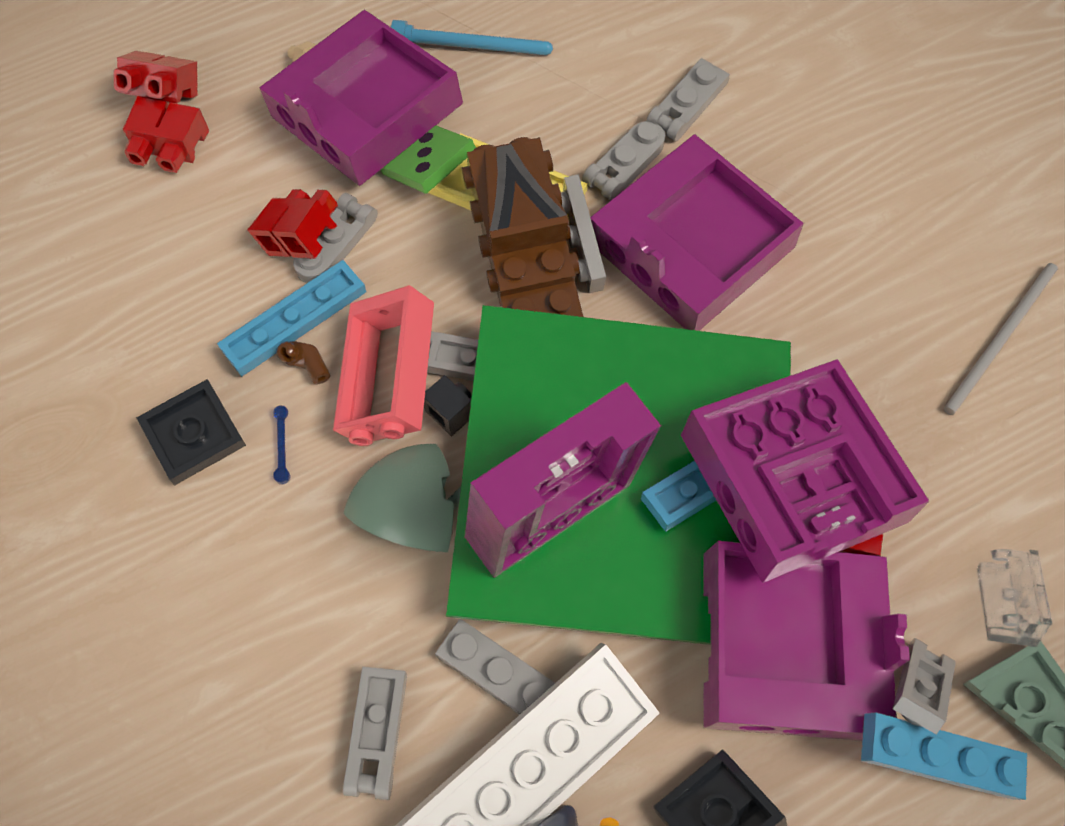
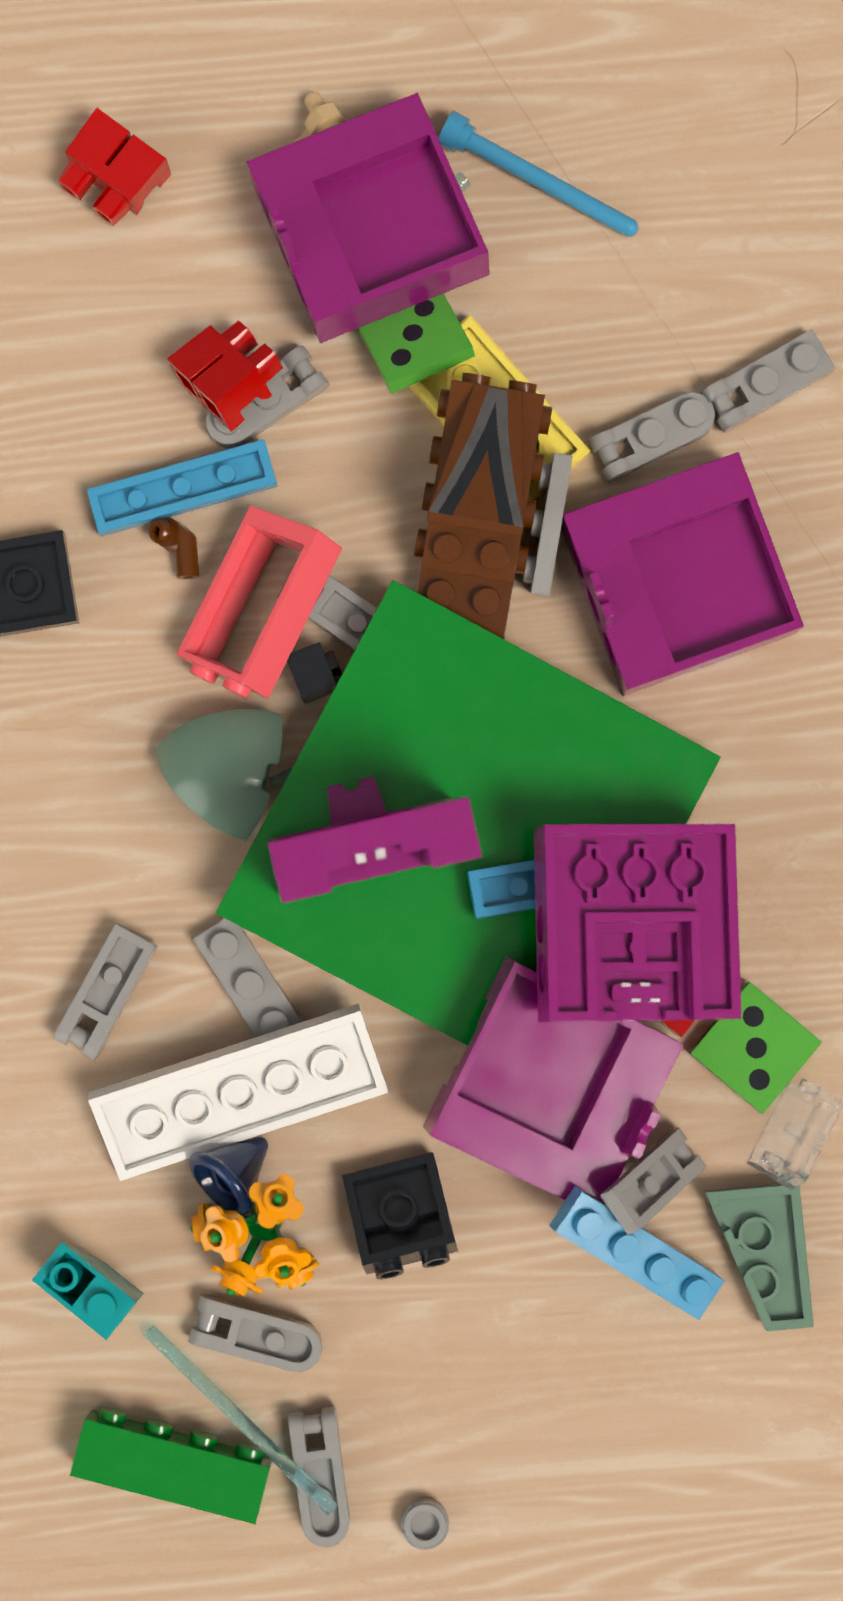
camera: 25 degrees right, 20 degrees up
red hips [113,50,198,103] -> none
clear blue hinge [273,405,291,485] -> none
none -> bright green tile [689,982,822,1114]

